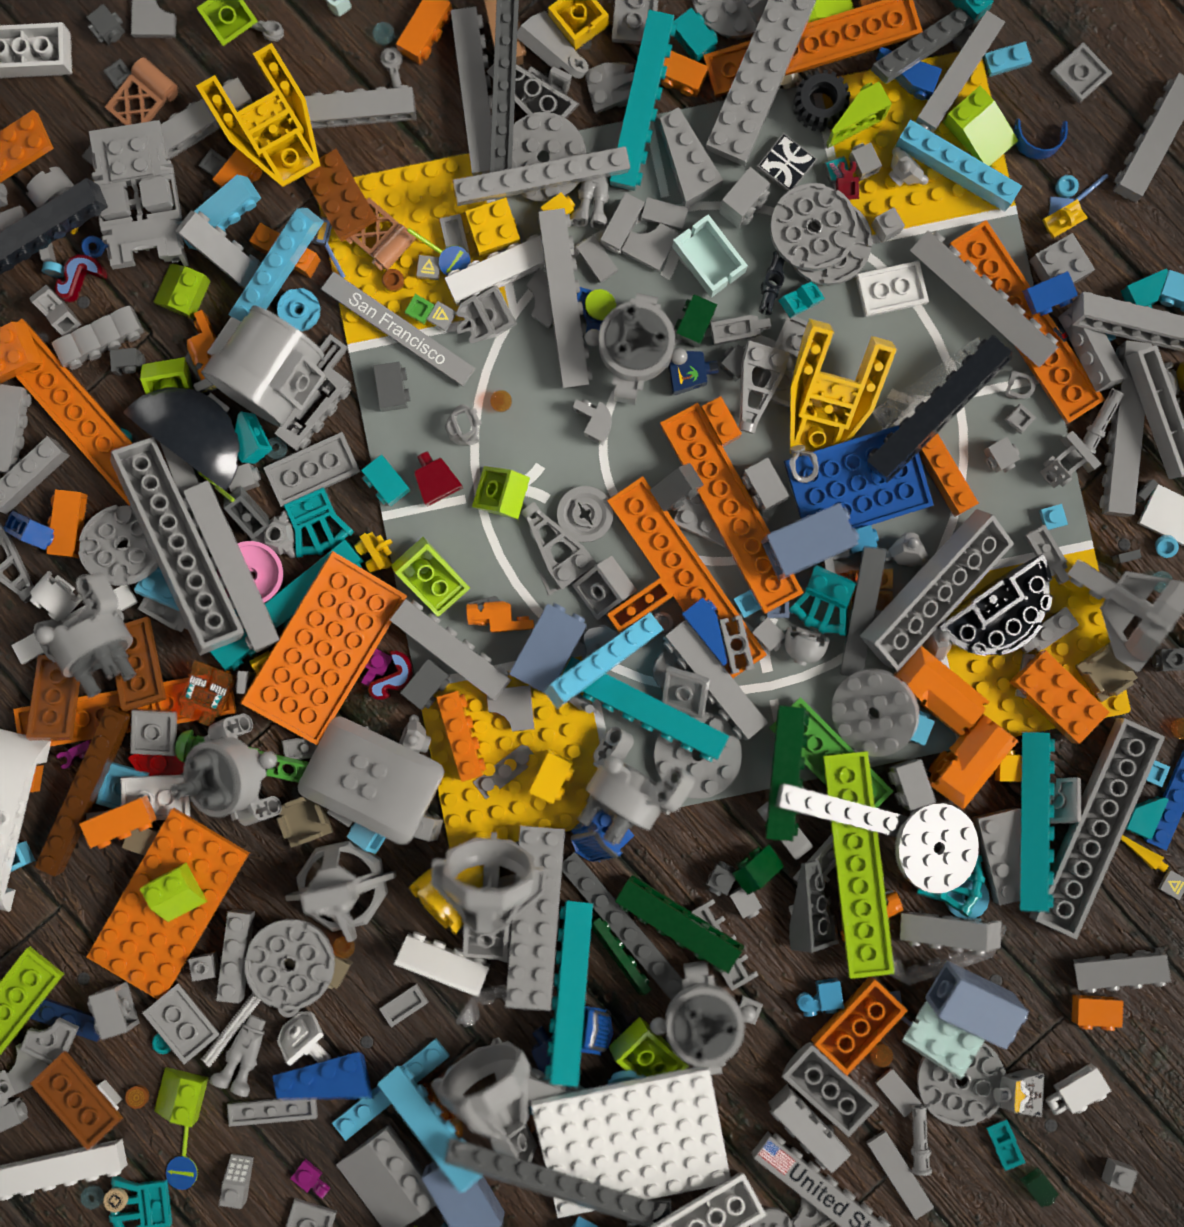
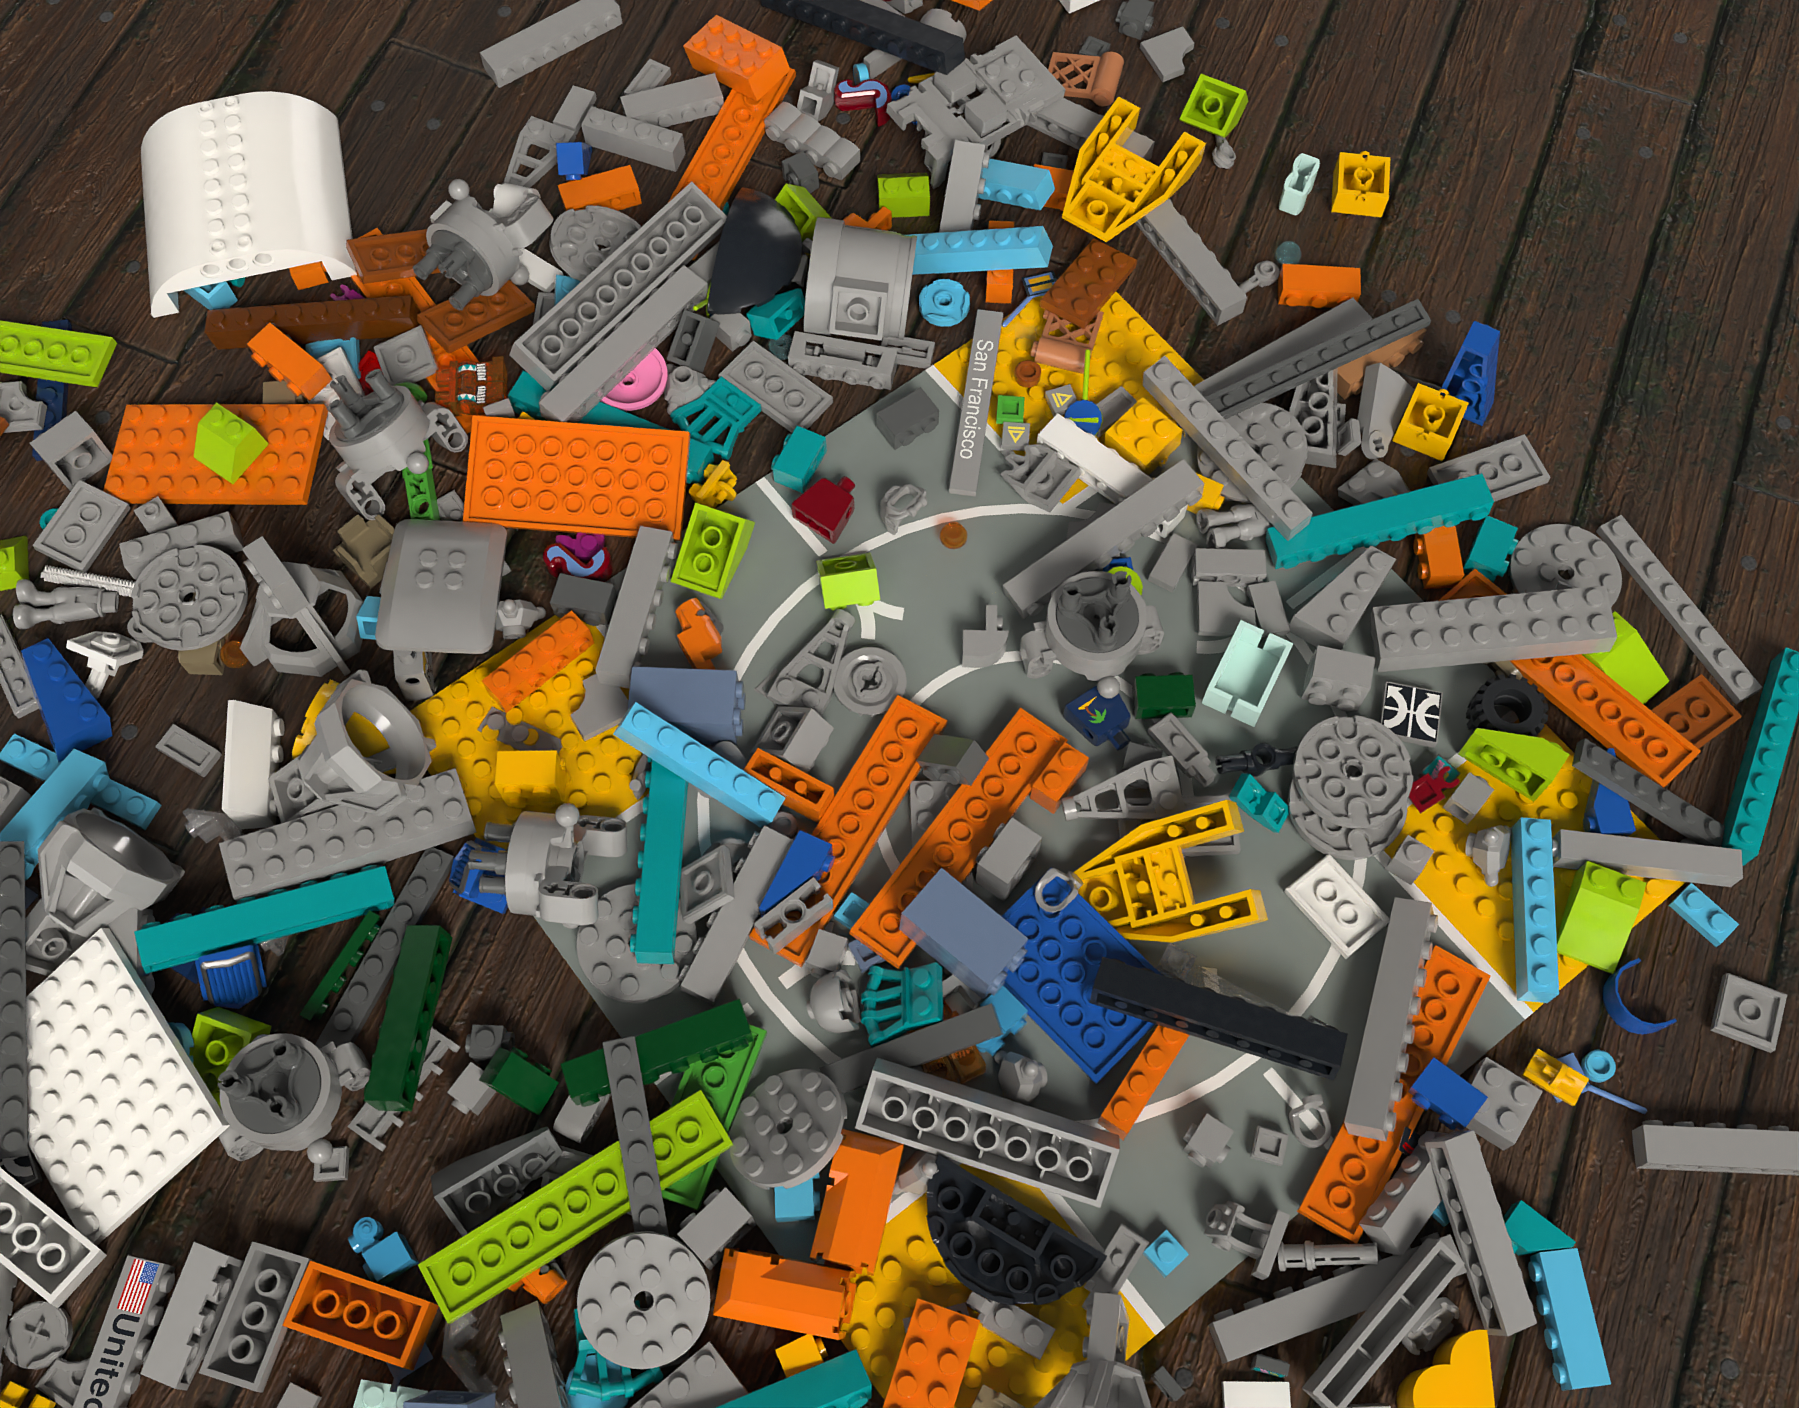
camera: 60 degrees right, 20 degrees down
clear orange plate [870,1044,893,1067] -> none

